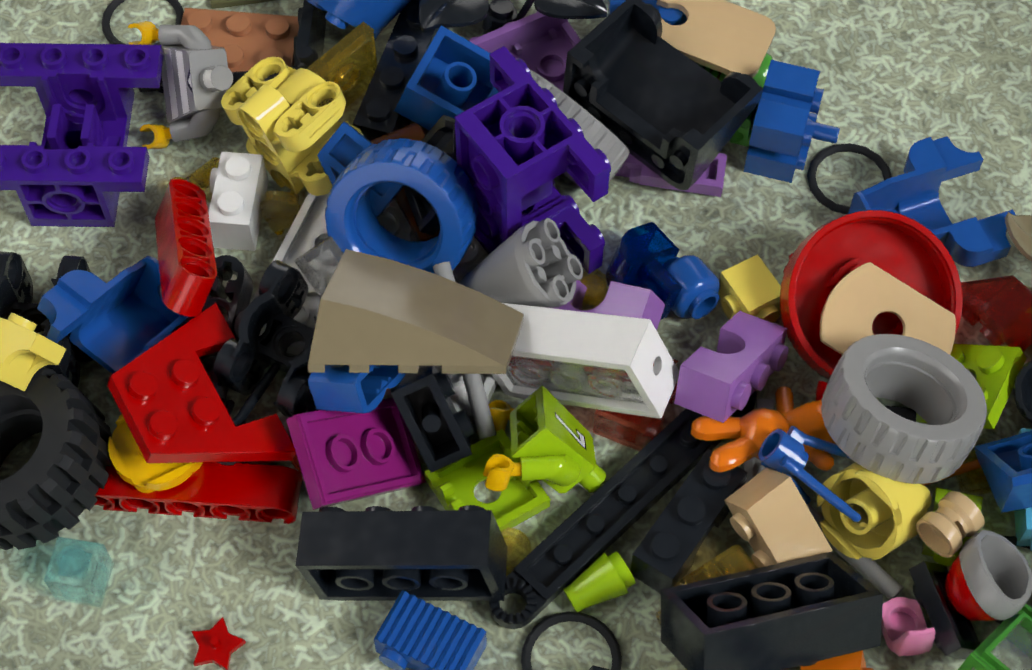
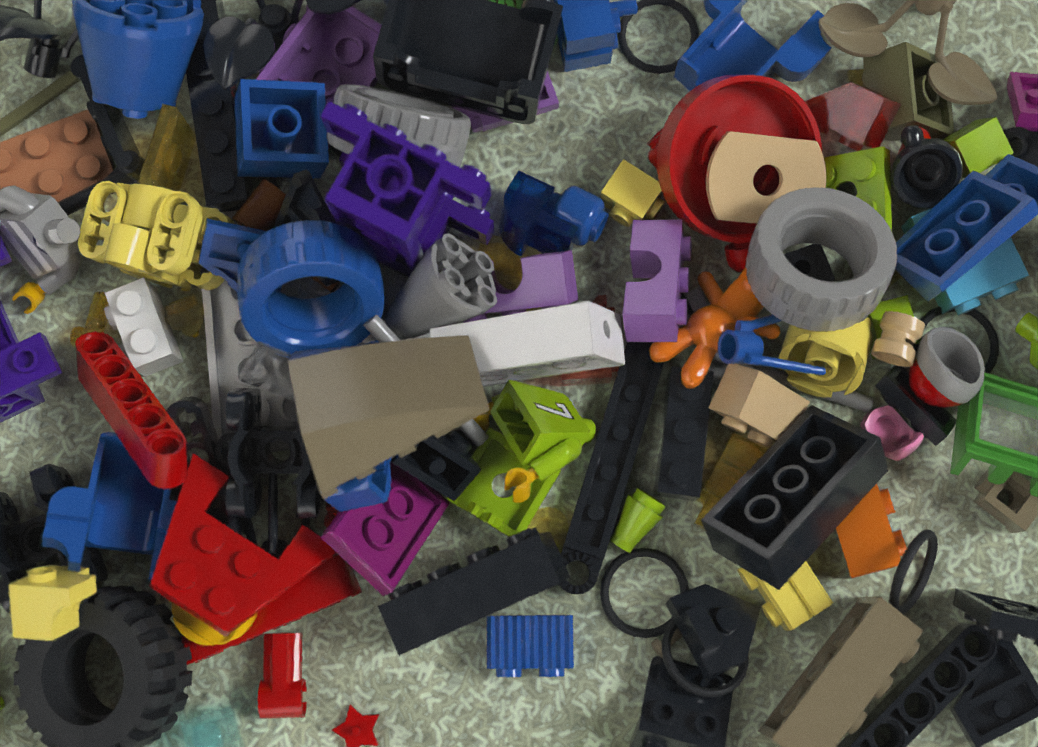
camera: 25 degrees left, 20 degrees up
none -> red piece [258,633,307,719]

